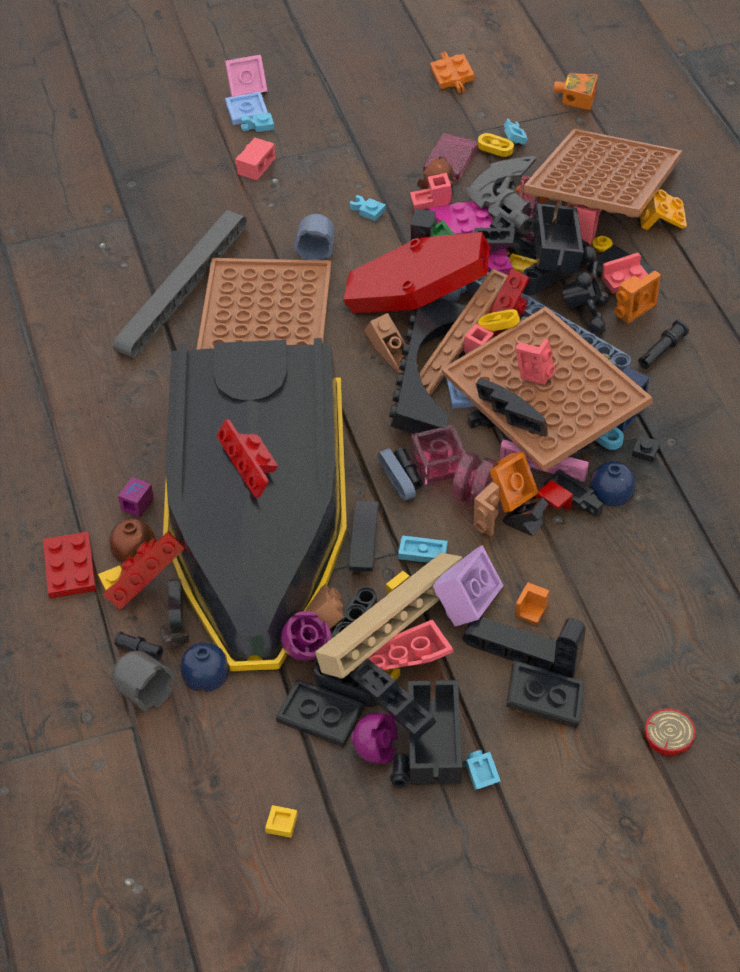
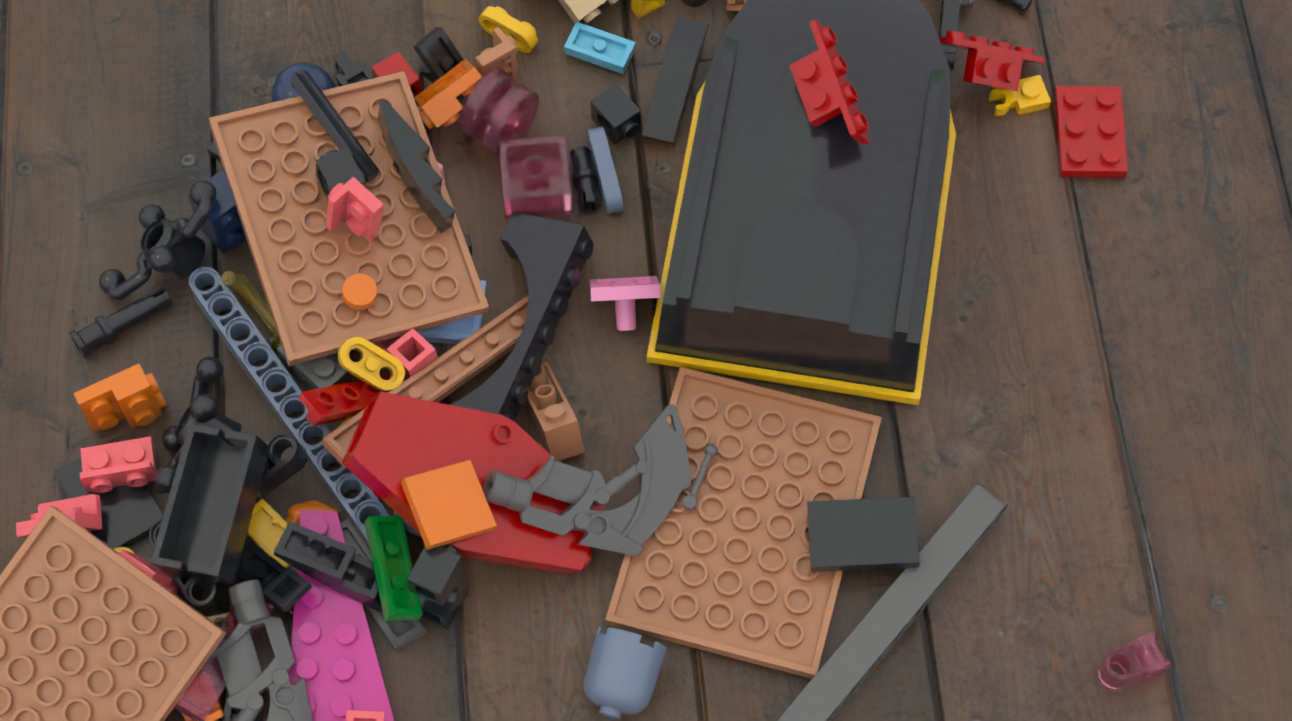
camera: 170 degrees left, 15 degrees up
copper cylinder [109,518,155,563] -> none
magenta brick [118,477,154,517] -> none
none -> coral bracket [16,494,102,538]
none -> black wheel [99,180,217,300]
none -> black axle [292,70,379,182]
none -> black brick [315,148,366,199]
none -> orange tile [342,273,377,310]
none -> orange tile [401,460,497,550]
none -> yellow plate [478,6,538,53]
none -> dark grey piece [483,404,691,556]
none -> bright pink tile [589,276,660,331]
none -> black brick [591,84,641,144]
none -> dark grey hinge [683,443,718,511]
none -> black tile [807,497,920,572]
none -> clear pink piece [1097,632,1173,691]

